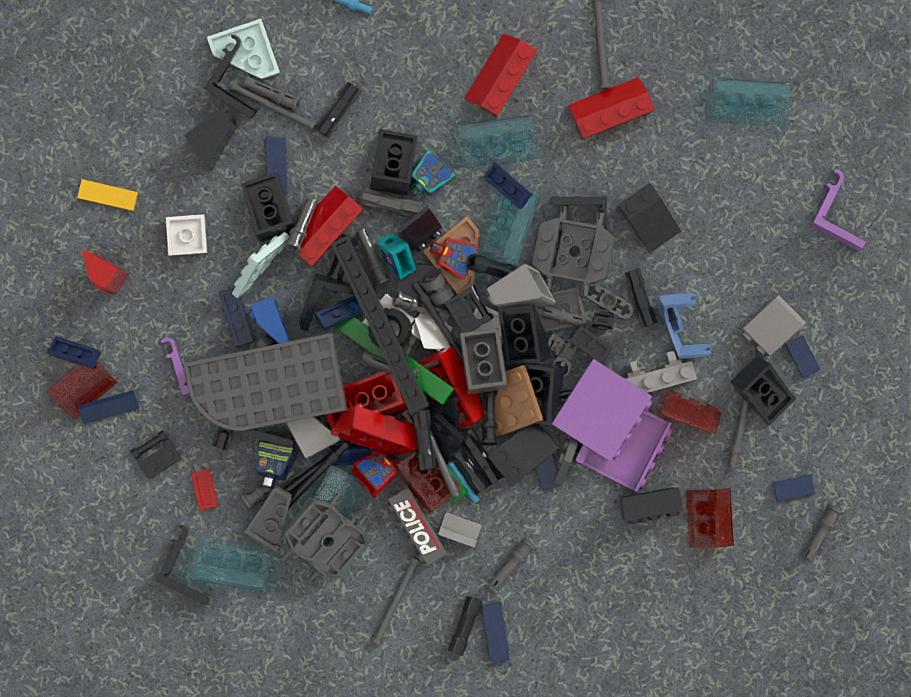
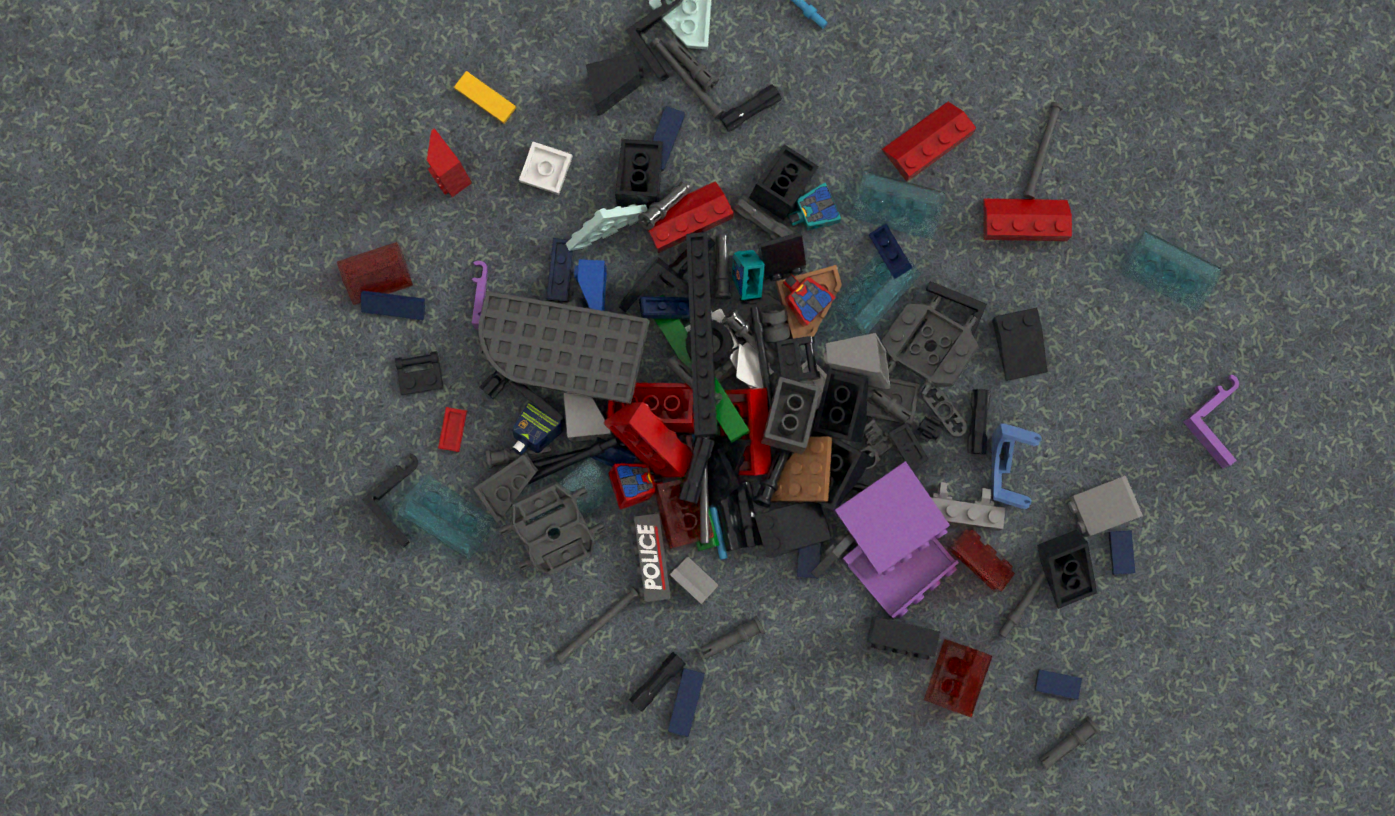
camera: 30 degrees right, 5 degrees down
dark blue tile [47,337,101,369] -> none
black axle [467,253,519,279] -> none

